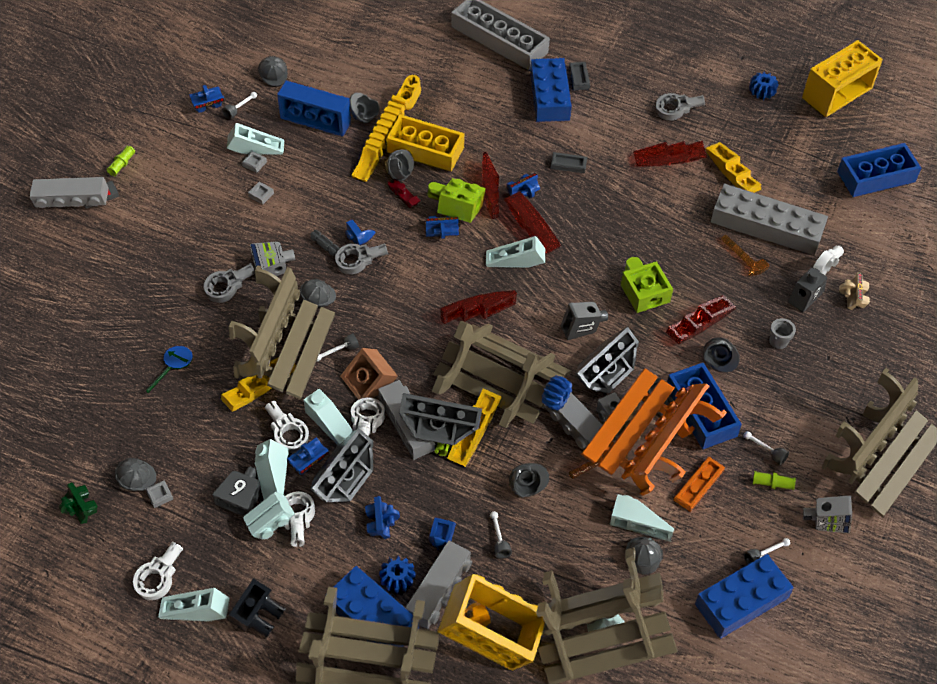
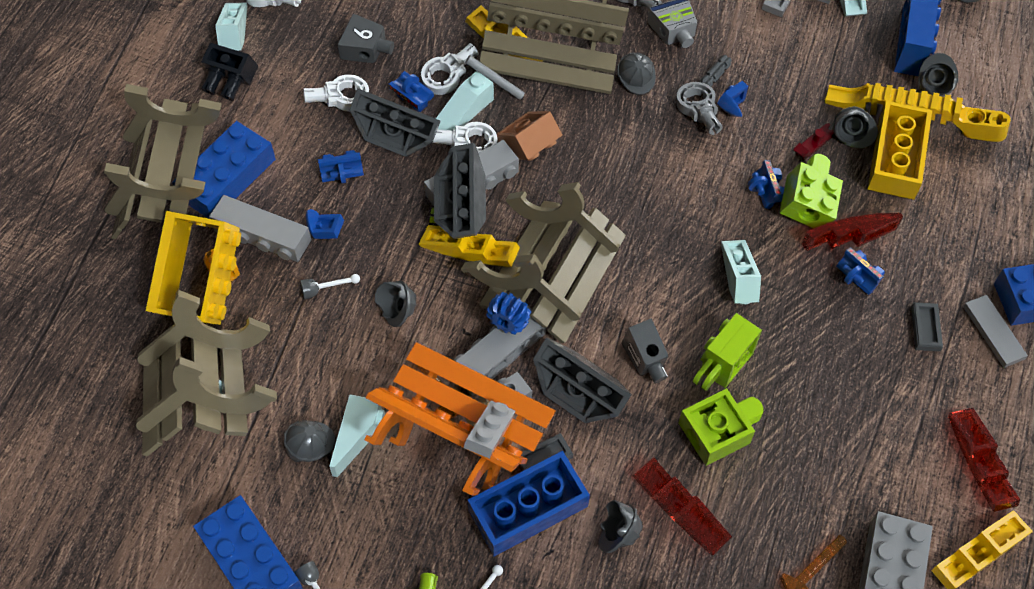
camera: 85 degrees right, 5 degrees up
light aqua brick [243,492,294,540] -> none
light aqua slope [255,439,289,500] -> none
hinge [317,333,359,361] -> none
blue gear [379,556,416,593] -> none
clear red slope [441,290,517,324] -> none
clear red slope [504,191,561,255] -> none
orange tile [674,456,725,512] -> none
none -> light grey plate [464,401,516,459]
none -> light grey bar [465,55,525,100]
none -> lime brick [693,313,762,391]
none -> light grey tile [963,295,1028,368]

